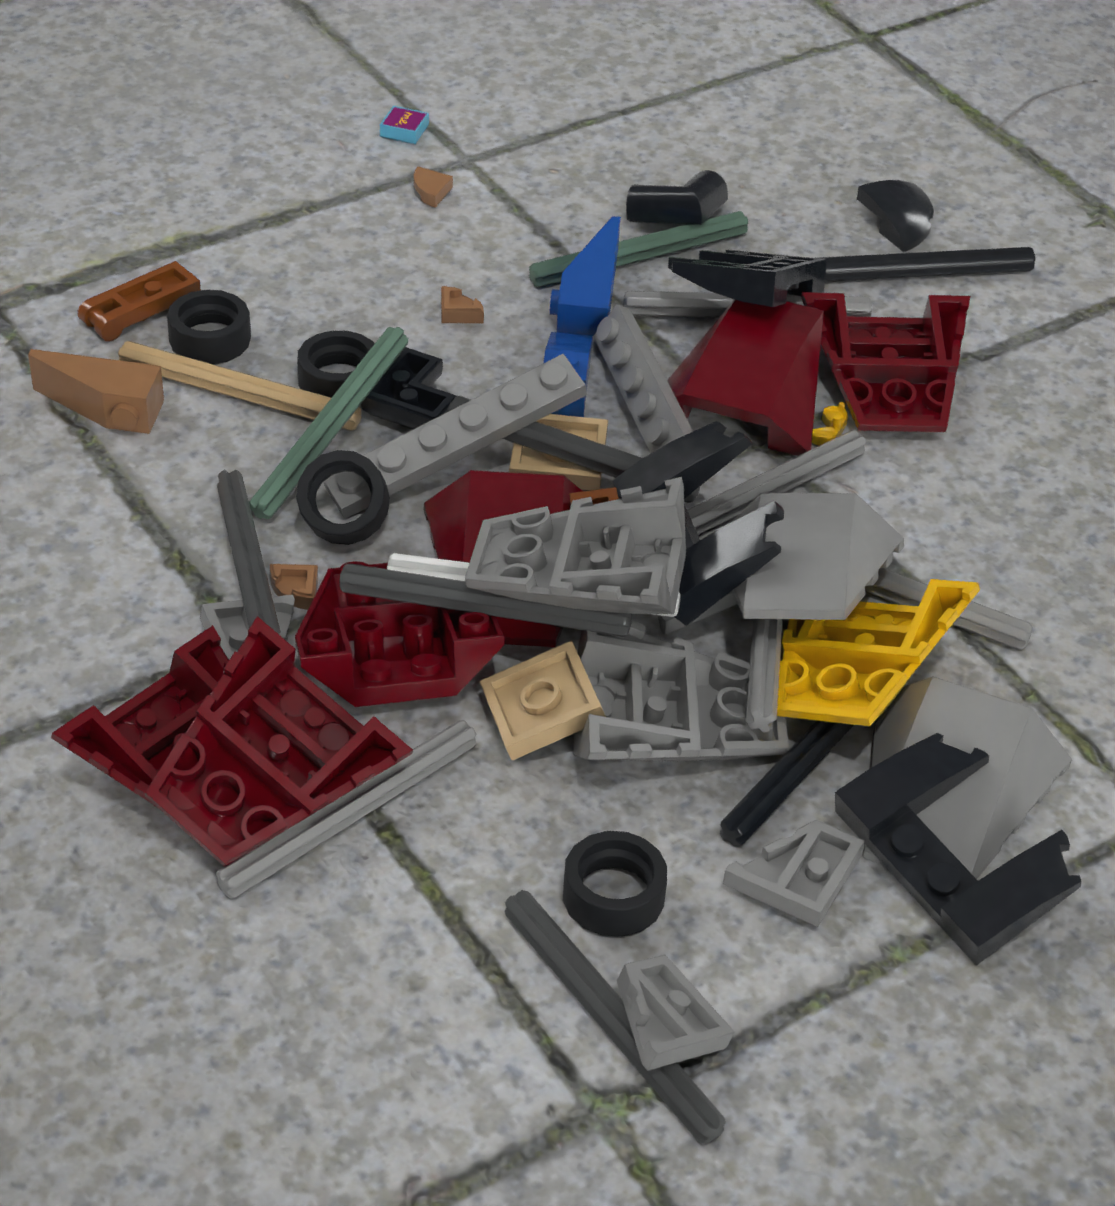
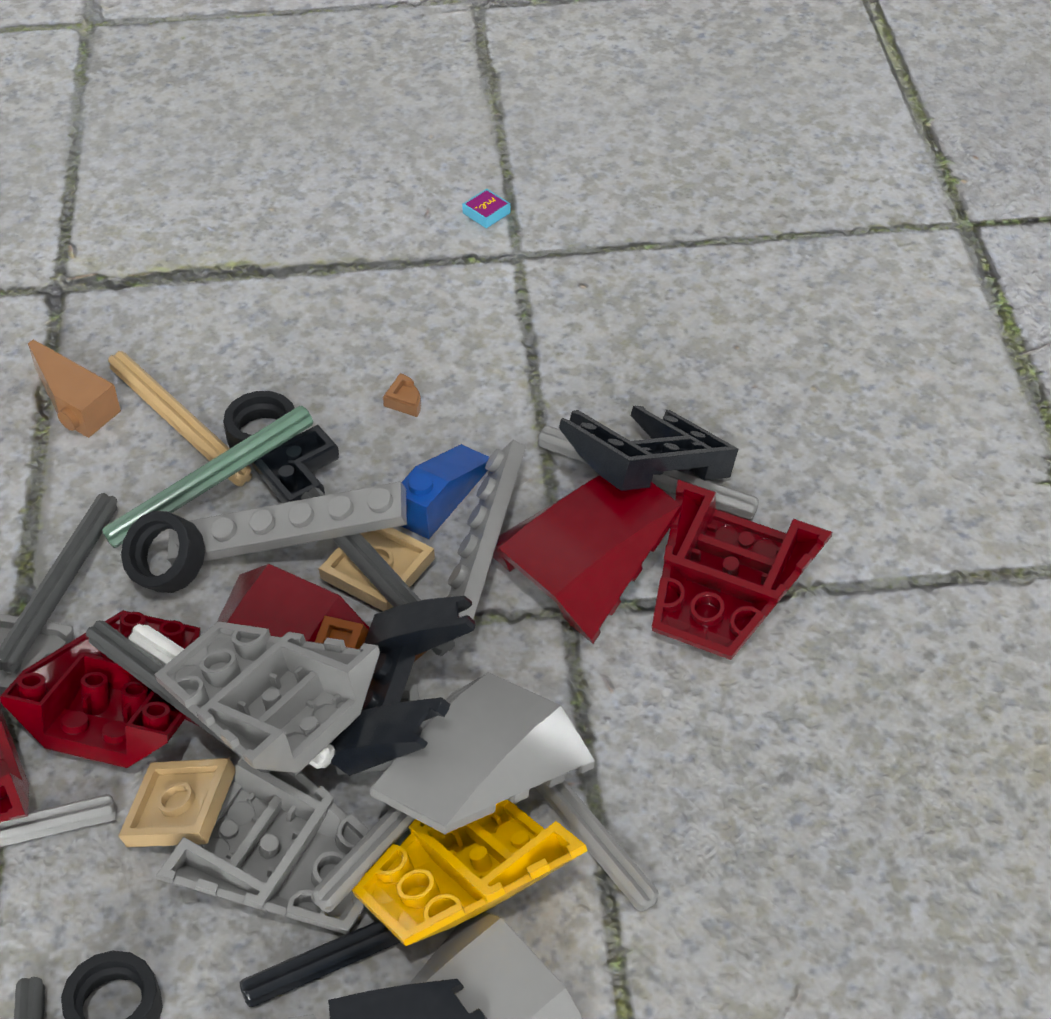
camera: 30 degrees right, 5 degrees up
dark orange plate [77,261,201,342] -> none
black tyre [167,289,251,364] -> none
medium nougat tile [270,564,318,610] -> none
medium nougat tile [414,166,453,208] -> none
sand green axle [529,211,749,287] -> none
blue slope [550,216,620,336] -> none
black brick [626,170,728,225] -> none
light grey axle [687,430,866,535] -> none
yellow piece [812,402,848,446] -> none
black axle [819,247,1036,282] -> none
black brick [857,180,934,252] -> none

